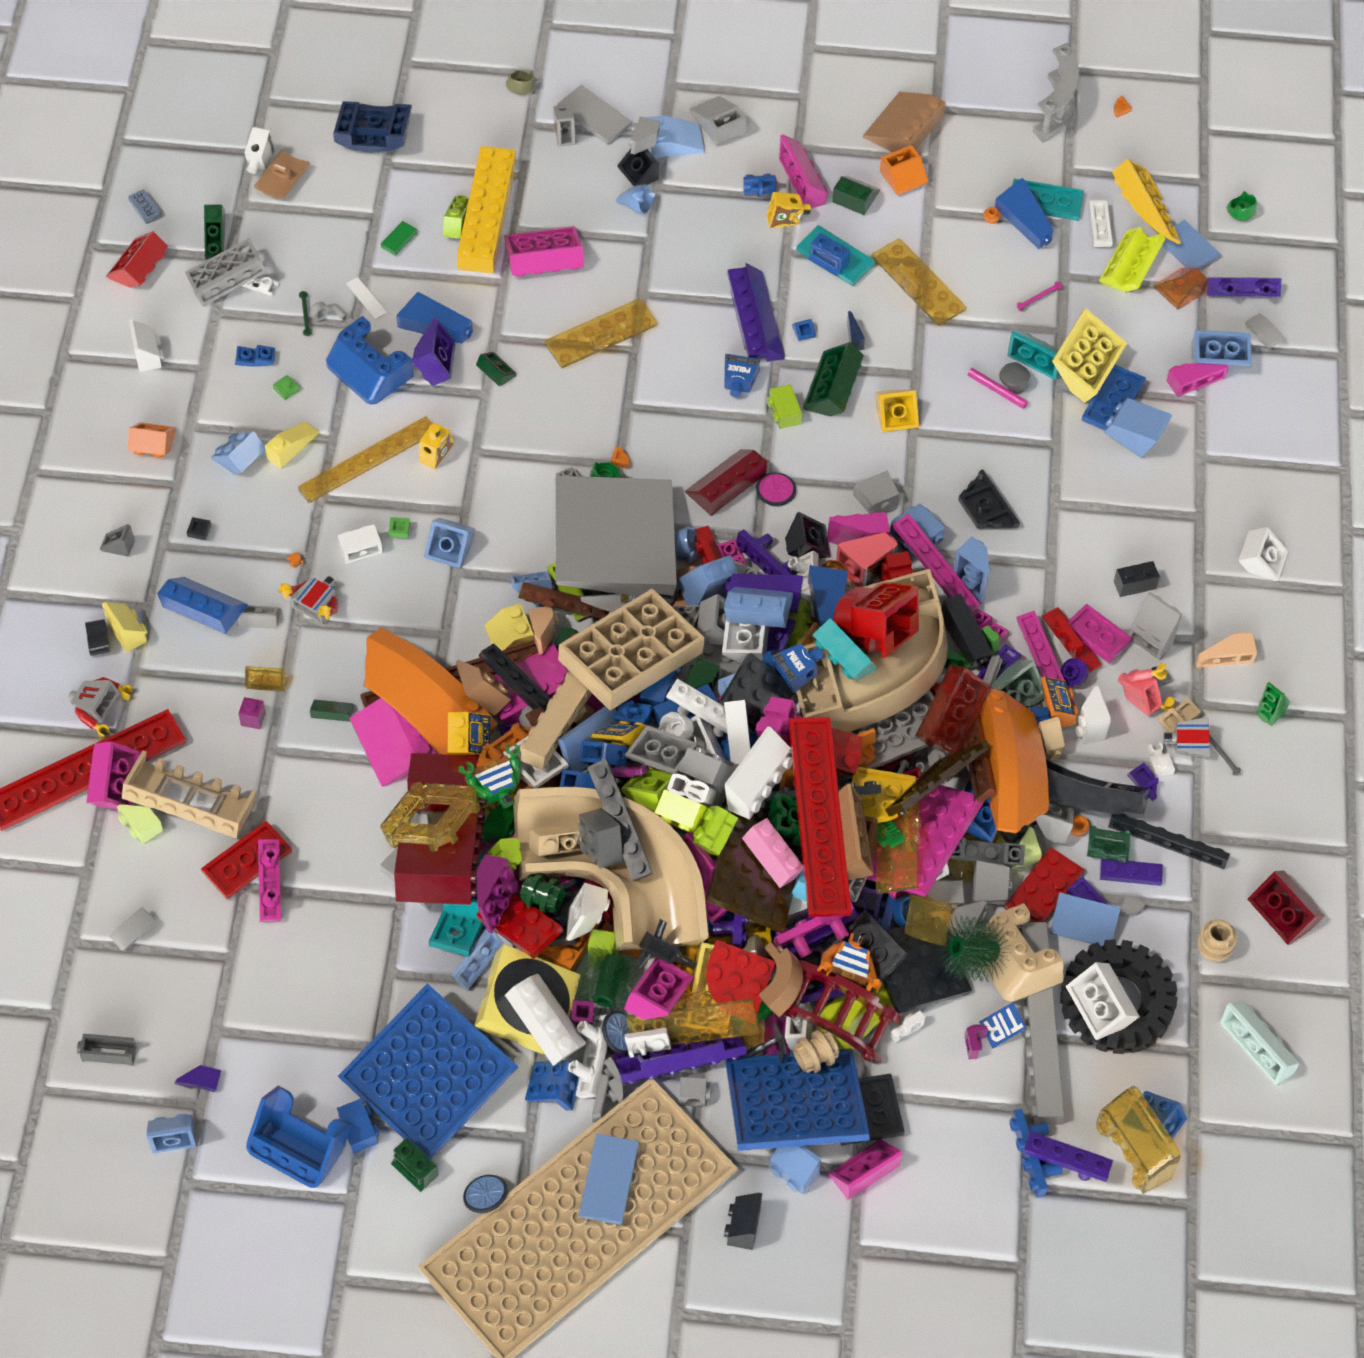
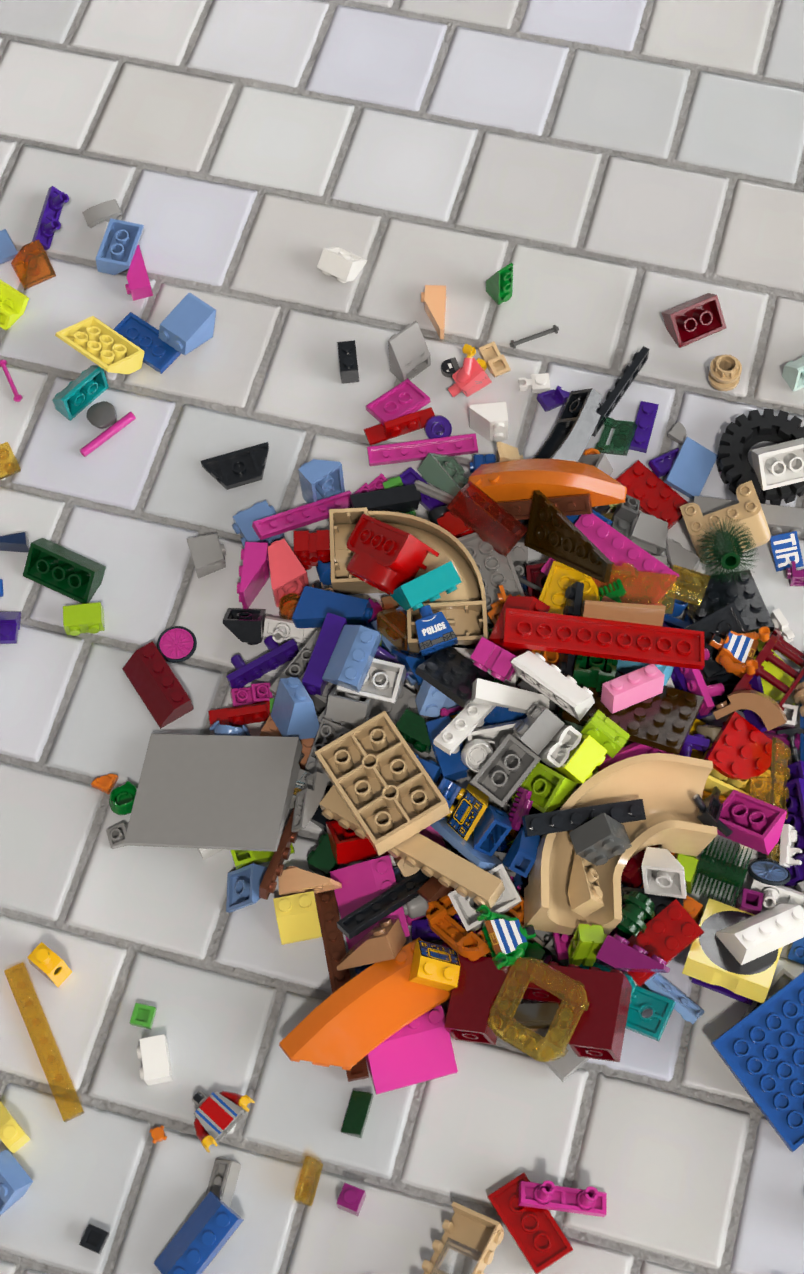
camera: 75 degrees left, 5 degrees up
medium blue slope [424,517,475,568] -> none
blue torso [724,354,760,398] -> none
yellow slope [875,390,919,432] -> none
slope [1041,677,1079,728] -> none
torso [1163,718,1210,758] -> none

